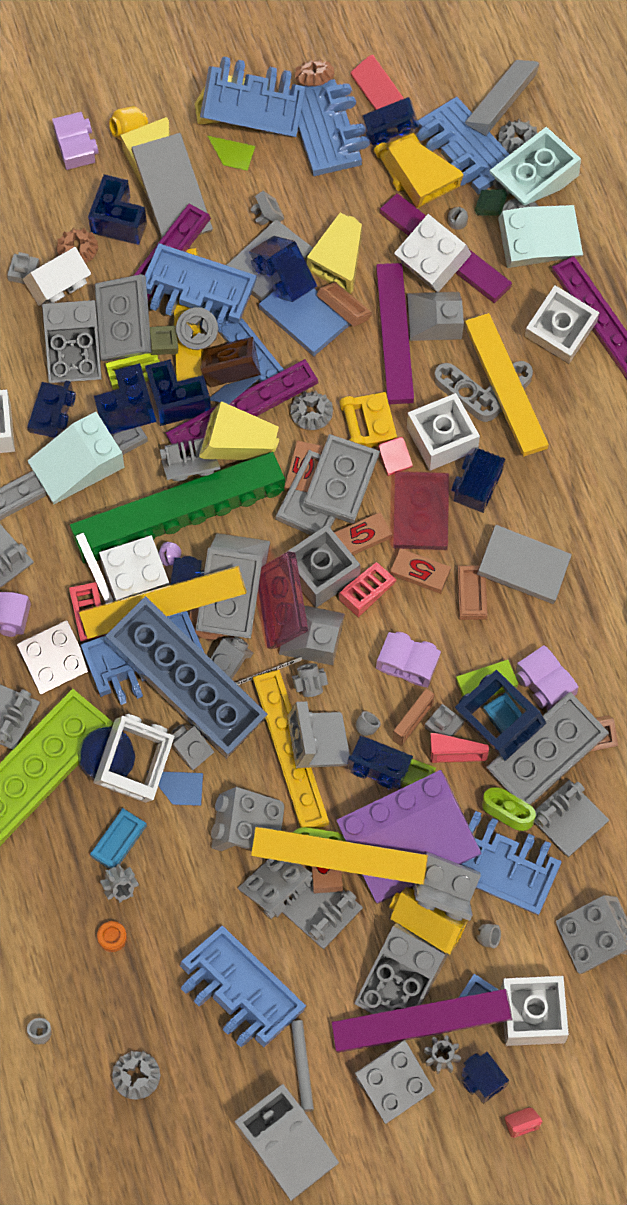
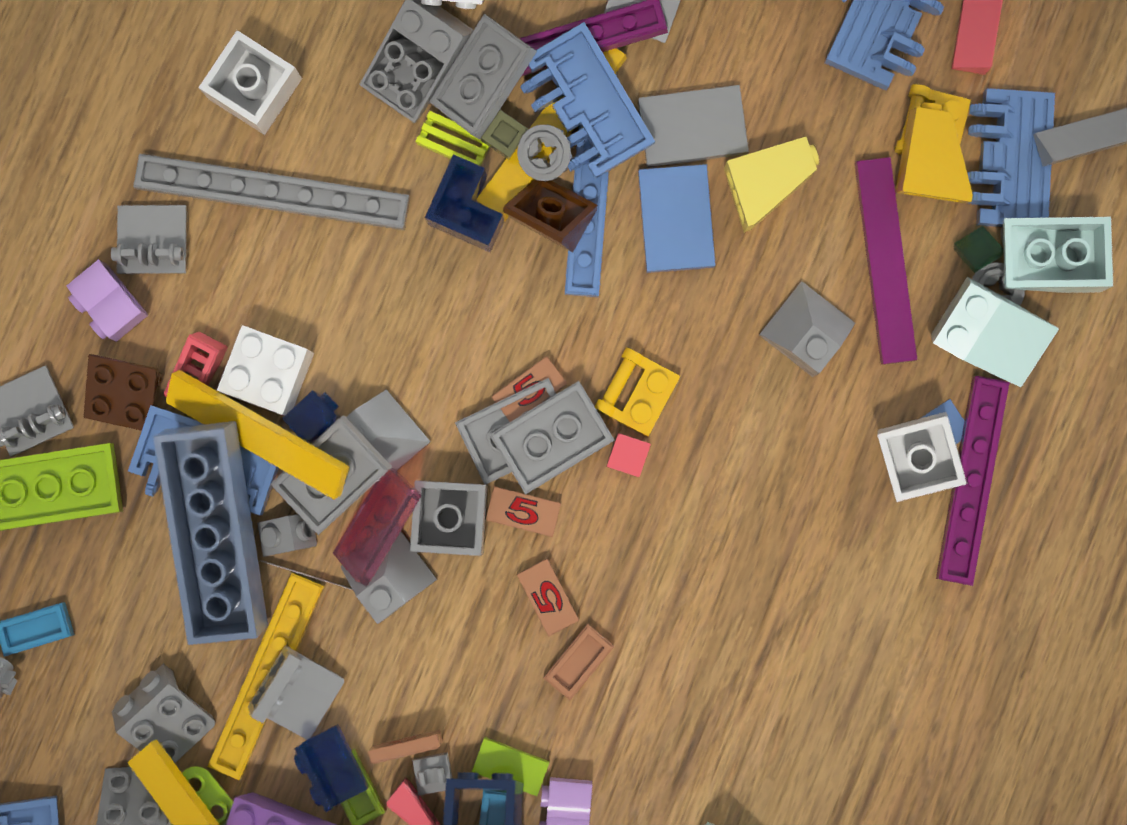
camera: 40 degrees right, 20 degrees up
clear blue bracket [27,380,76,438] -> none
light aqua slope [28,412,125,504] -> none
green brick [70,452,285,563] -> none
white sticker [76,533,114,604] -> none
clear blue tile [78,727,135,781] -> none
white window [93,714,175,803] -> none
clear blue brick [94,363,157,434] -> none
medium blue sticker [147,771,203,806] -> none
lavender hinge [158,542,181,566] -> none
light grey hinge [160,438,220,481] -> none
magenta tile [166,359,318,457] -> none
light grey bracket [170,724,214,770] -> none
light yellow slope [199,401,279,460] -> none
medium blue sticker [208,374,264,404] -> none
clear blue brick [249,236,317,302] -> none
light grey tile [250,191,285,225] -> none
light grey gear [291,390,333,430] -> none
light grey gear [292,663,328,697] -> none
nougat tile [316,282,372,327] -> none
coral slope [339,562,396,618] -> none
light grey hinge [355,711,381,736] -> none
clear blue bracket [363,97,420,145] -> none
magenta tile [376,263,414,405] -> none
lavender brick [376,632,441,688] -> none
clear pink tile [393,471,449,550] -> none
white brick [394,214,471,292] -> none
white brick [407,393,480,471] -> none
light grey beam [434,361,533,422] -> none
light grey hinge [447,207,468,230] -> none
clear blue brick [451,447,505,513] -> none
yellow tile [464,313,549,457] -> none
light grey tile [477,525,572,604] -> none
light grey gear [499,119,537,153] -> none

